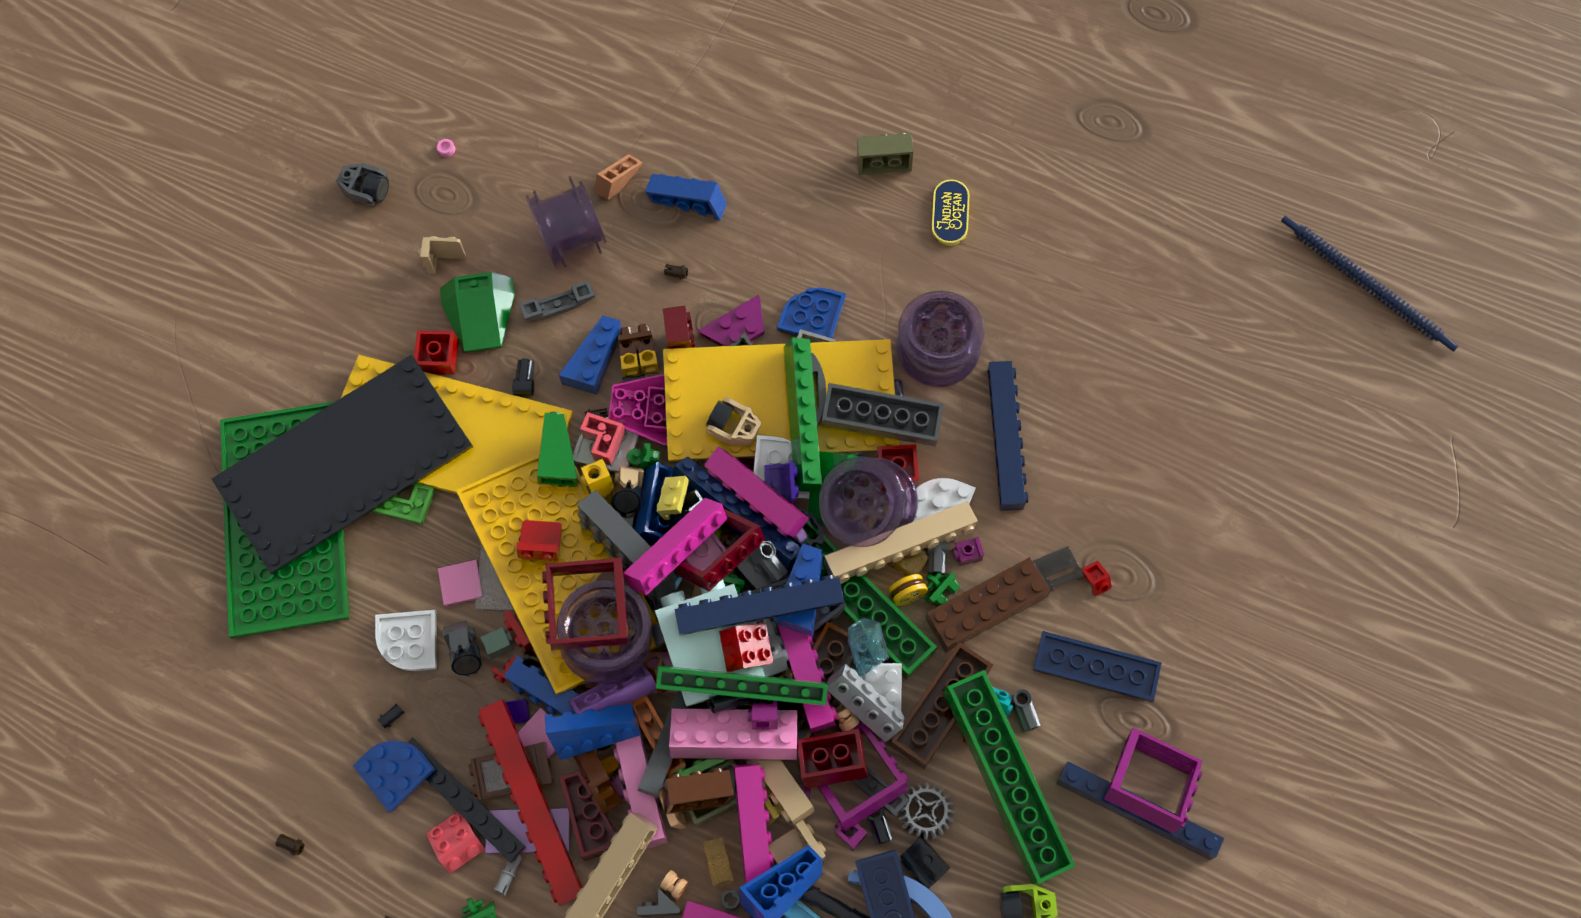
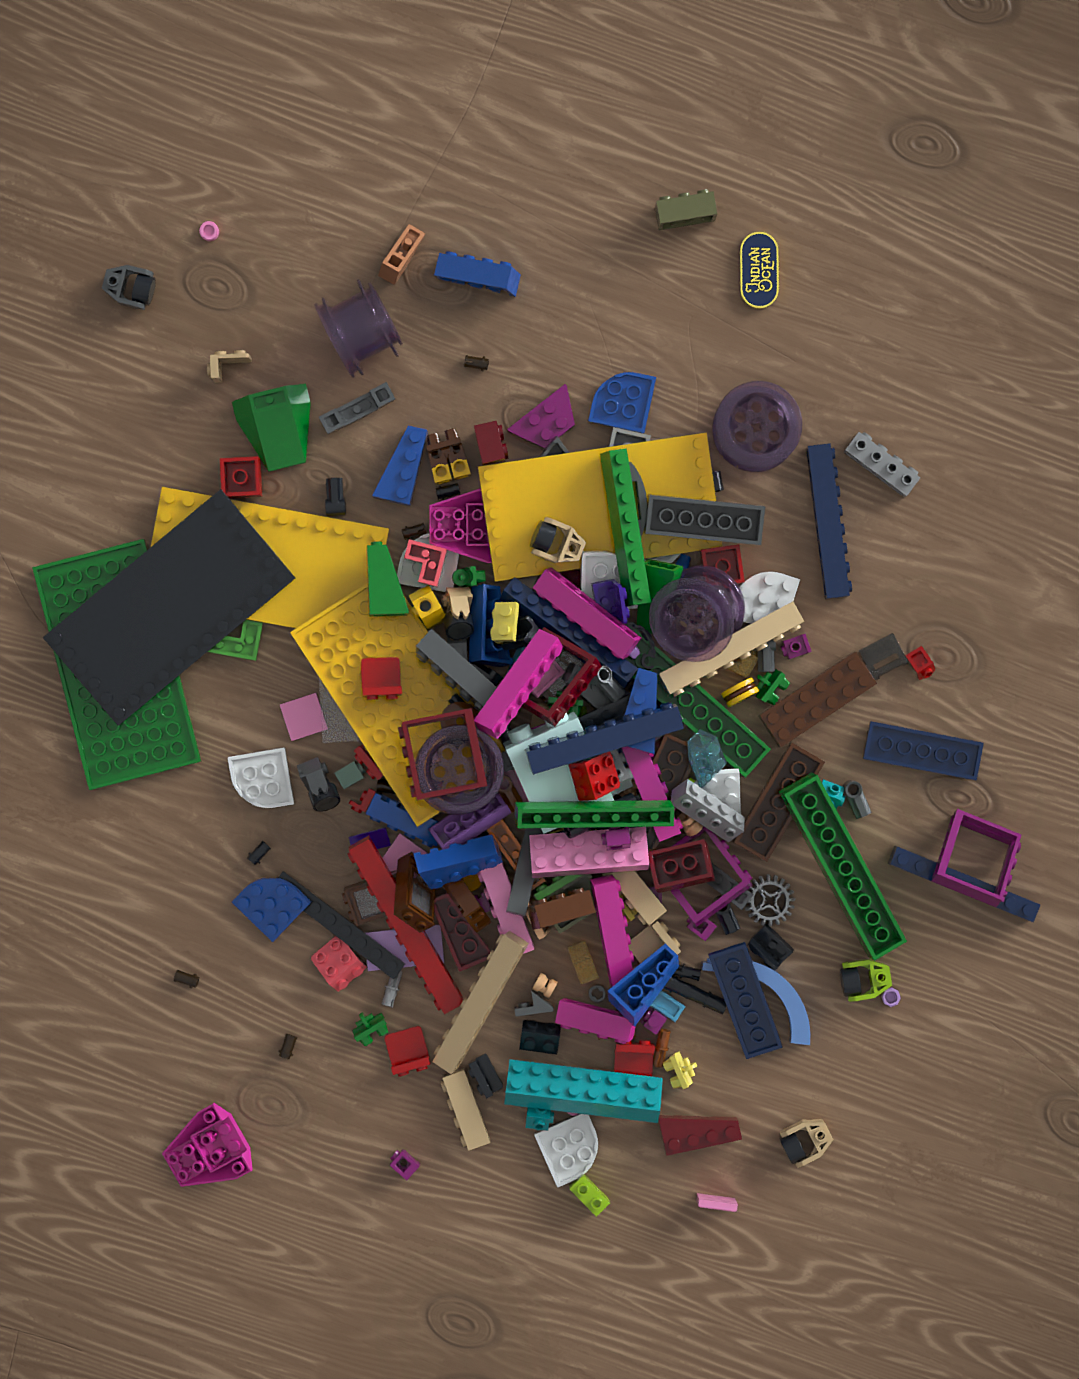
camera: 10 degrees left, 20 degrees up
none -> reddish brown door [394,852,435,933]
none -> black axle [673,963,702,981]
none -> light grey brick [844,432,920,498]

